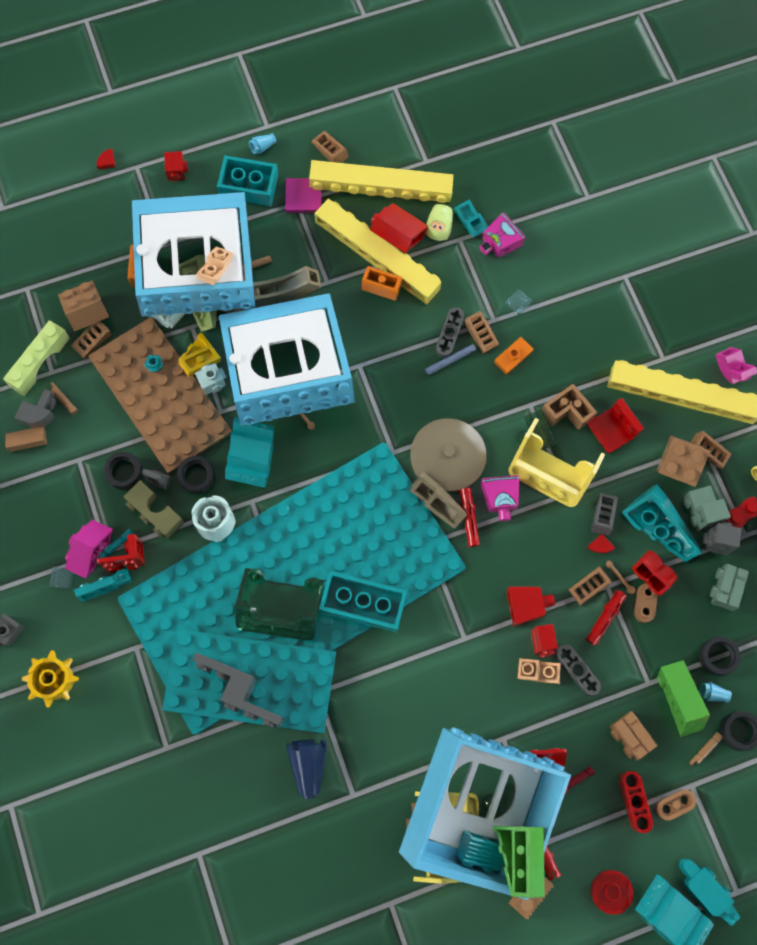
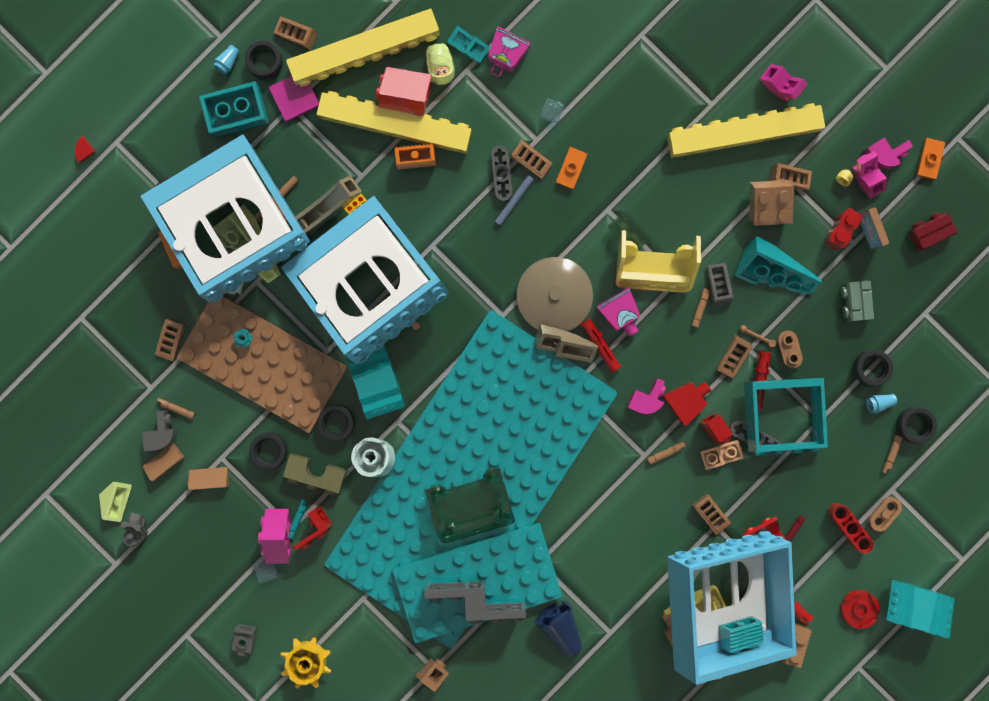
camera: 20 degrees left, 15 degrees up
yellowish green arch [3,320,70,396] -> none
medium nougat brick [58,280,109,332] -> none
teal hinge [74,569,132,602] -> none
dark grey slope [142,469,172,490] -> none
red brick [164,151,188,181] -> none
yellow wing [179,332,221,377] -> none
light aqua brick [195,363,226,395] -> none
light nougat slope [197,247,233,286] -> none
teal brick [319,571,407,633] -> none
bright green wedge [493,826,545,898] -> none
medium nougat brick [540,384,597,430] -> none
red bracket [587,398,644,454] -> none
red tile [587,534,615,553] -> none
medium nougat brick [610,711,658,760] -> none
red brick [632,550,678,596] -> none
bright green wedge [657,660,710,737] -> none
teal hinge [678,858,740,926] -> none
sand green brick [684,486,730,532] -> none
dark grey brick [702,522,742,556] -> none
none -> medium nougat slope [188,467,229,490]
none -> black tyre [245,40,283,79]
none -> medium nougat brick [415,658,449,692]
none -> dark pink brick [626,378,666,414]
none -> medium nougat wheel [647,441,685,465]
none -> medium nougat wheel [691,288,710,328]
none -> medium nougat slope [692,493,731,535]
none -> teal window [744,378,828,456]

